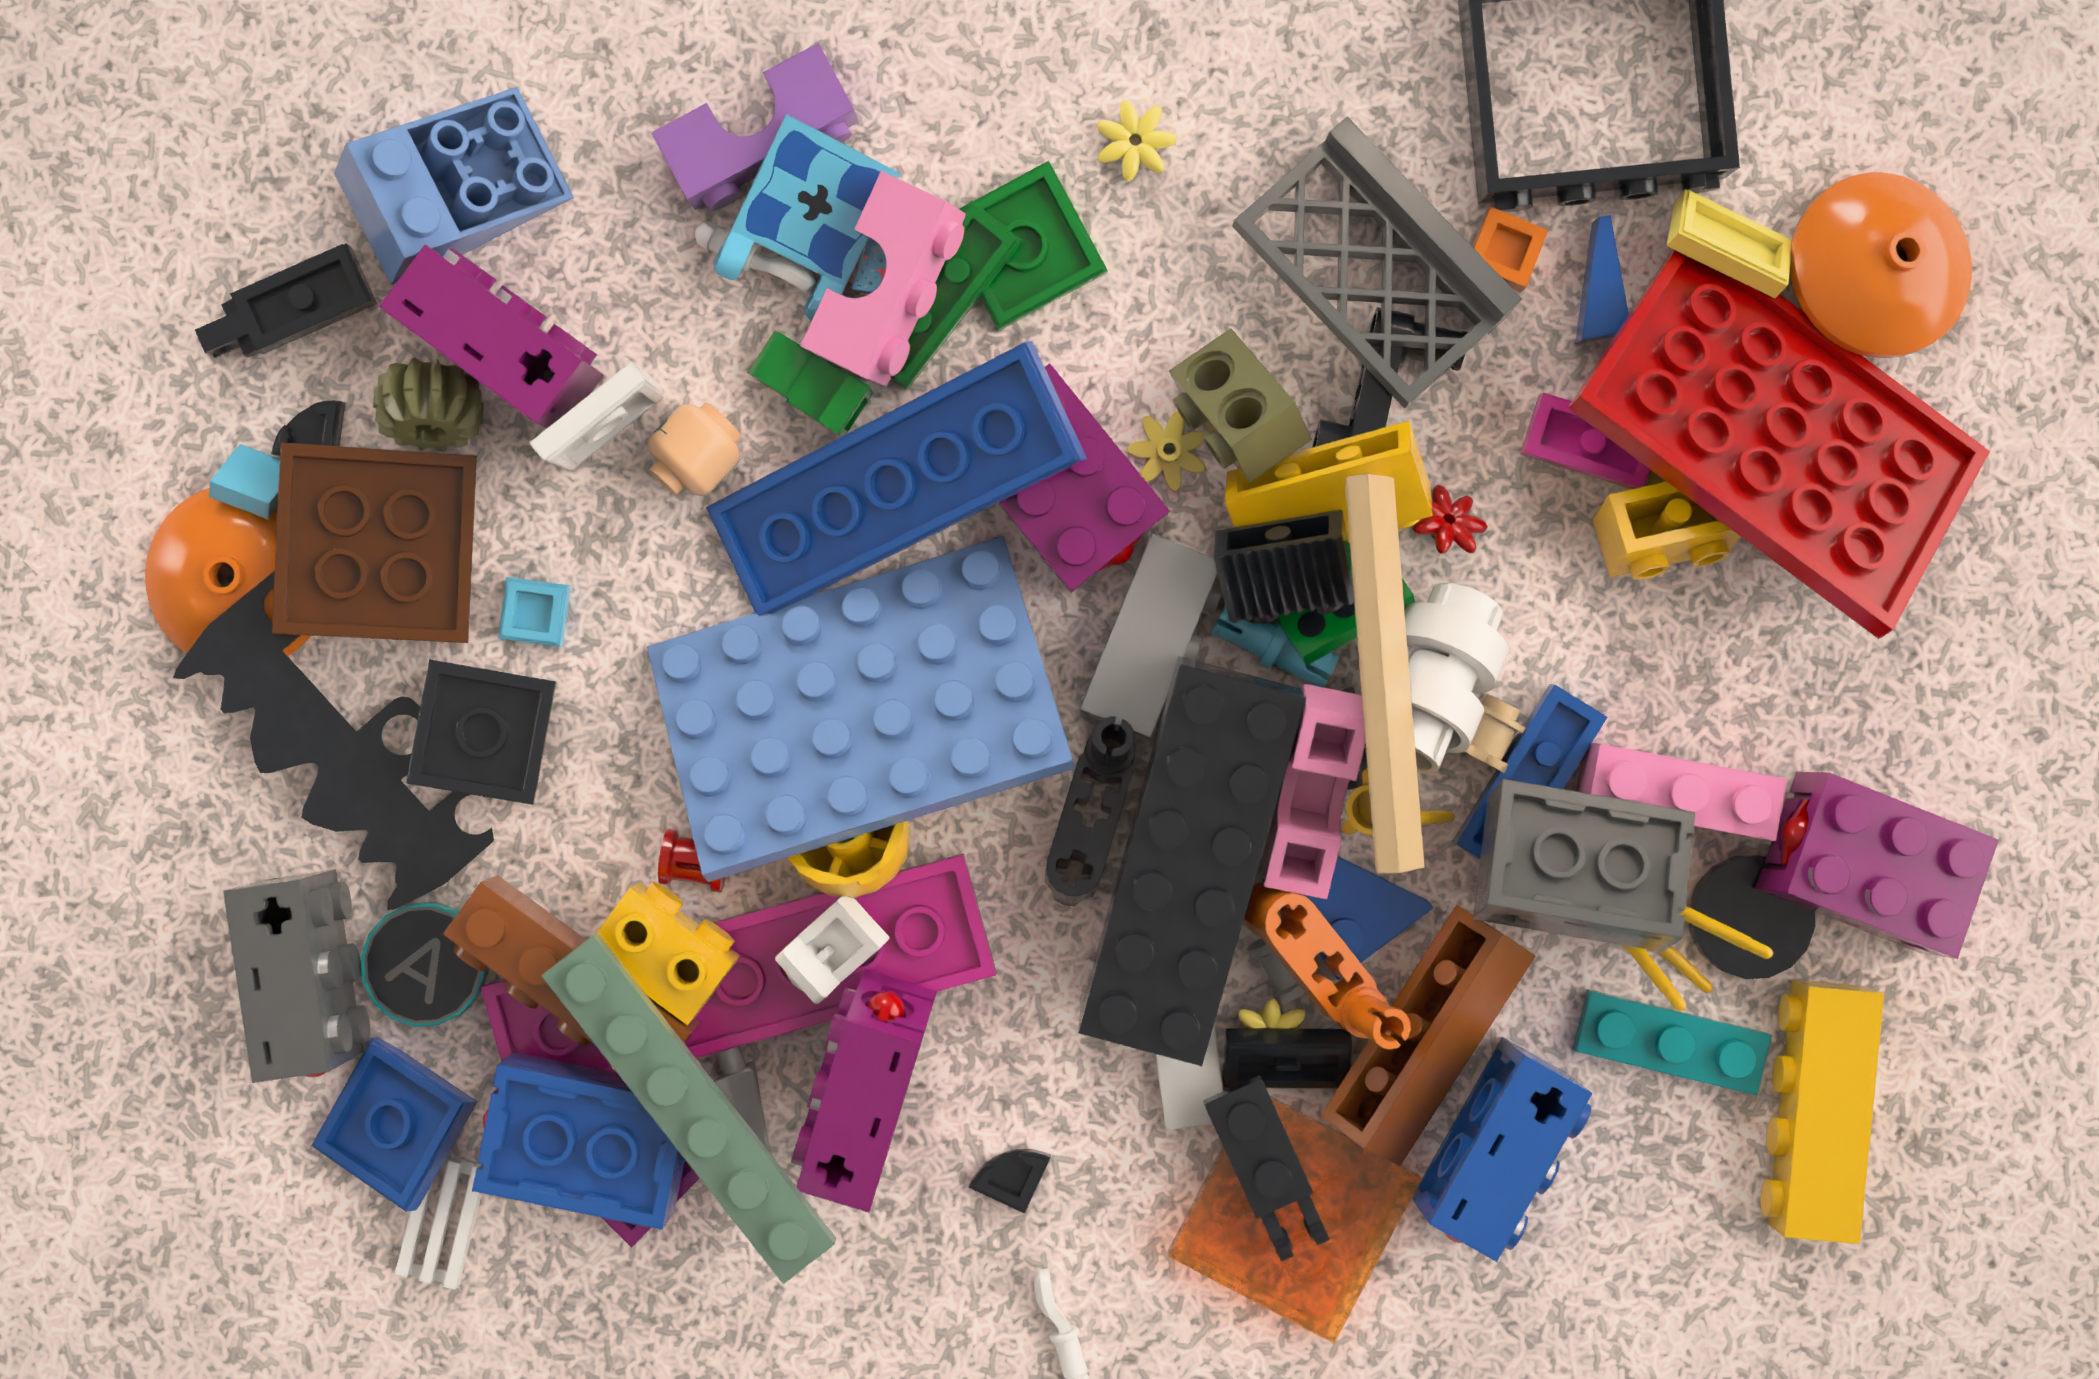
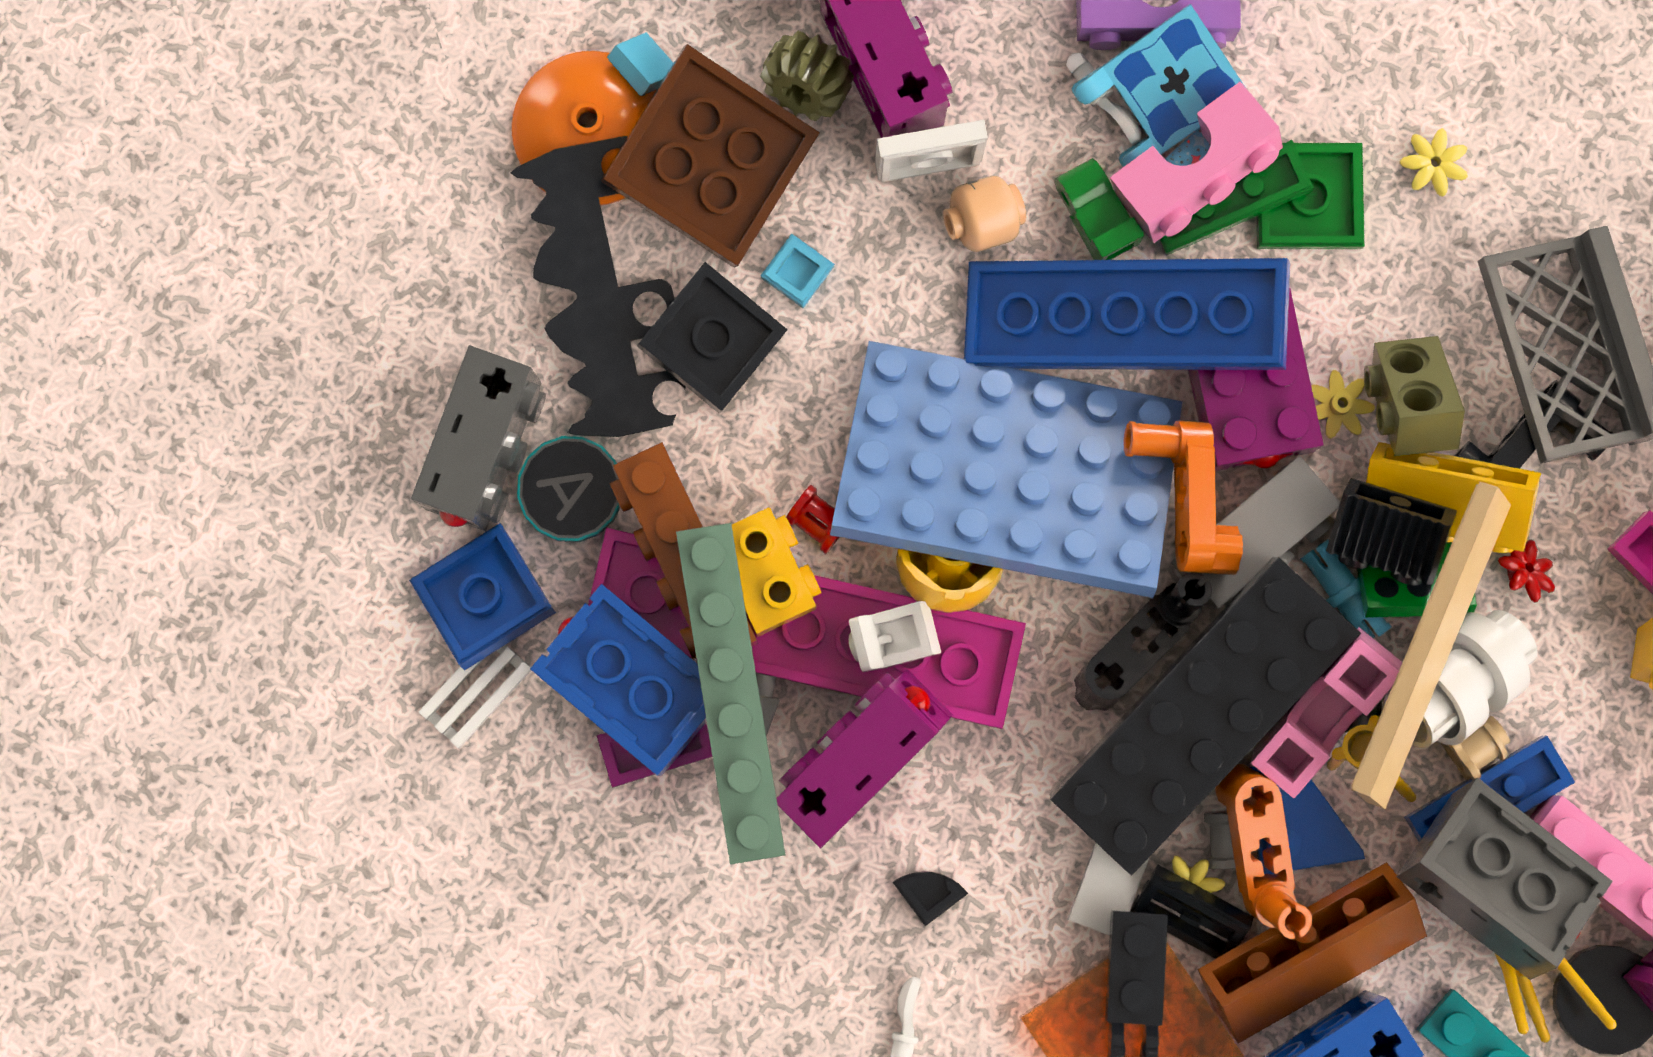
camera: 25 degrees right, 5 degrees down
black tile [271,400,346,456] -> none
none -> orange beam [1124,421,1243,575]

